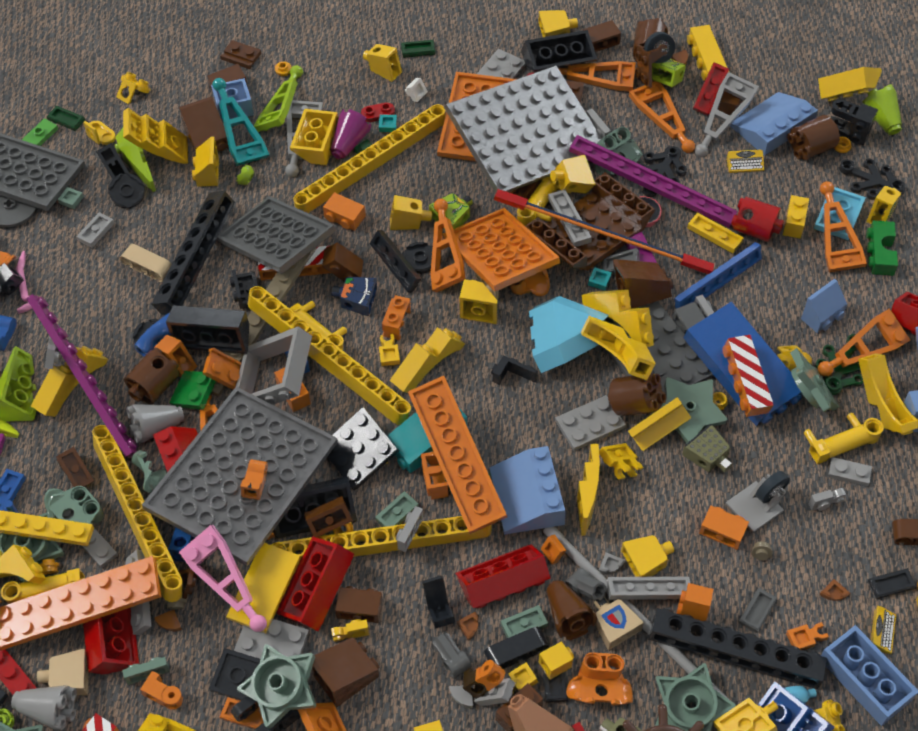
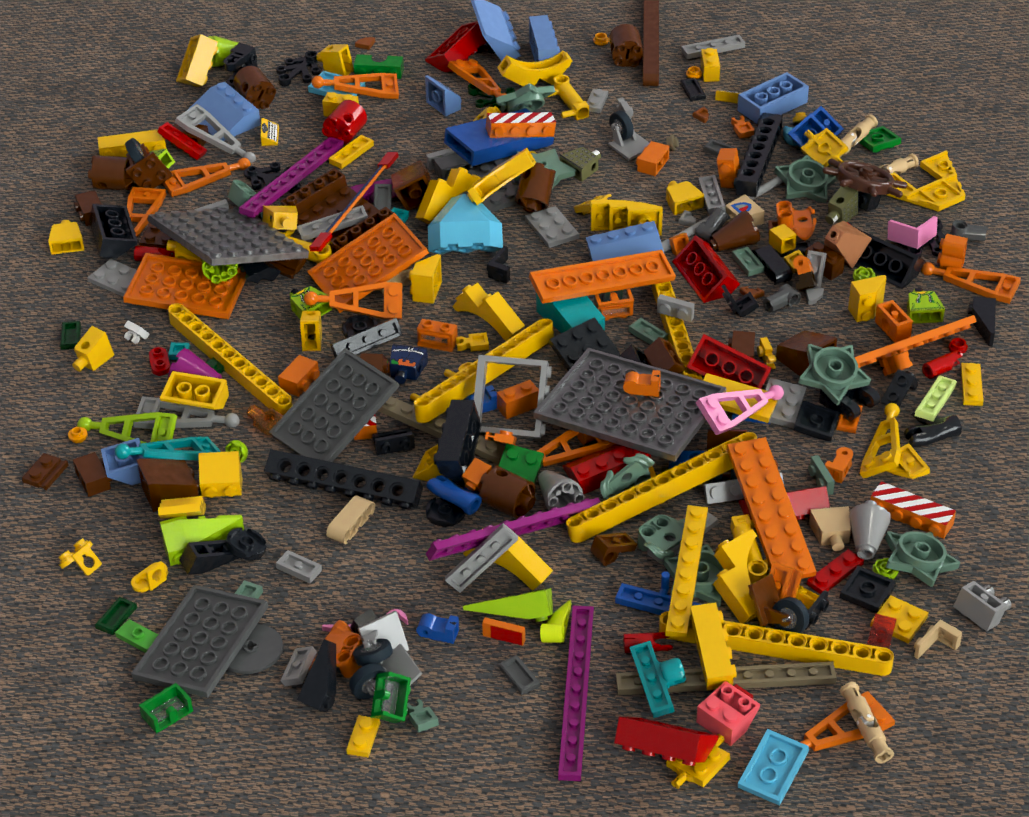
camera: 90 degrees left, 15 degrees down
yellow panel [628,397,691,451] -> none
blue plate [674,242,762,309] -> none
none -> clear orange piece [247,405,284,435]

